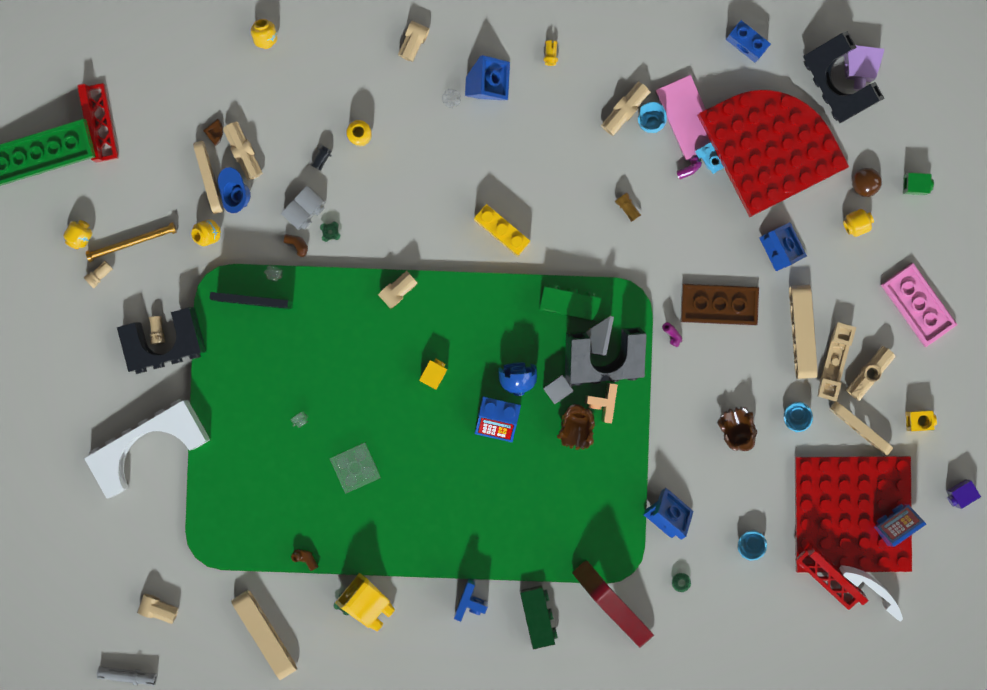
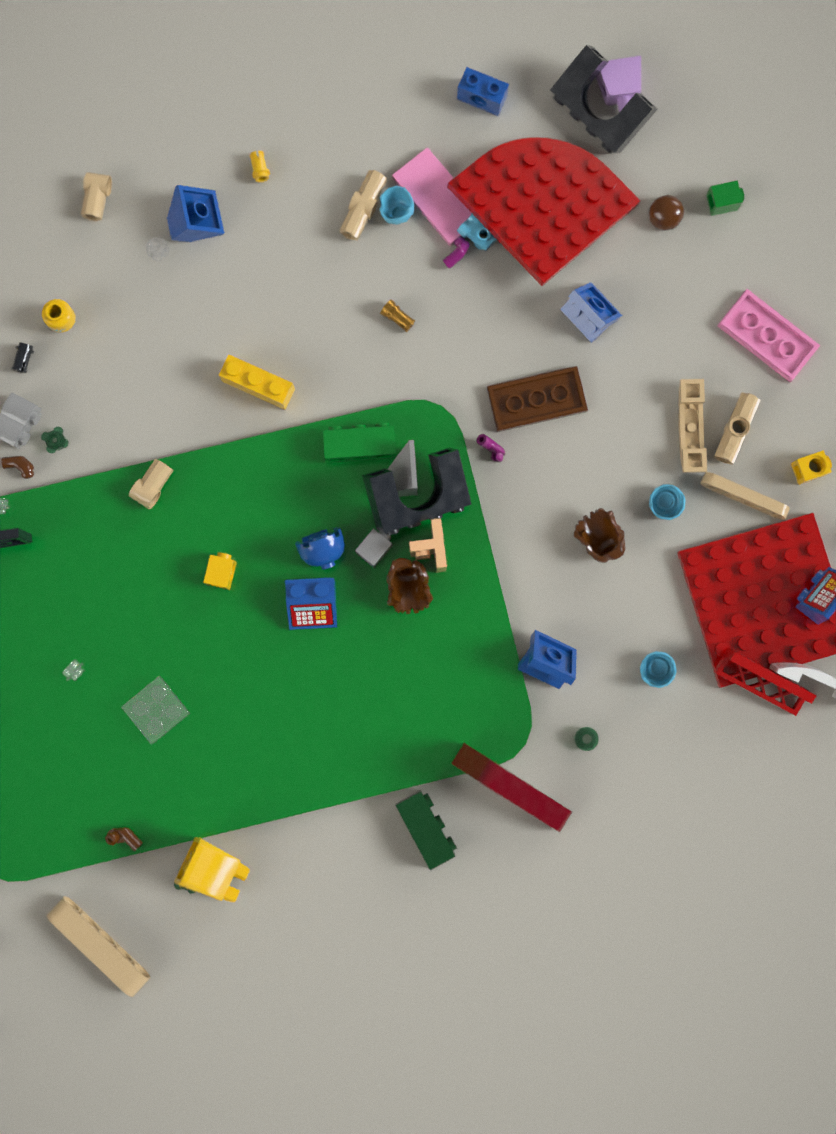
camera: 15 degrees left, 5 degrees down
blue bracket [454,579,488,622] -> none
tan beam [789,284,818,379] -> none
yellow head [843,209,874,237] -> none

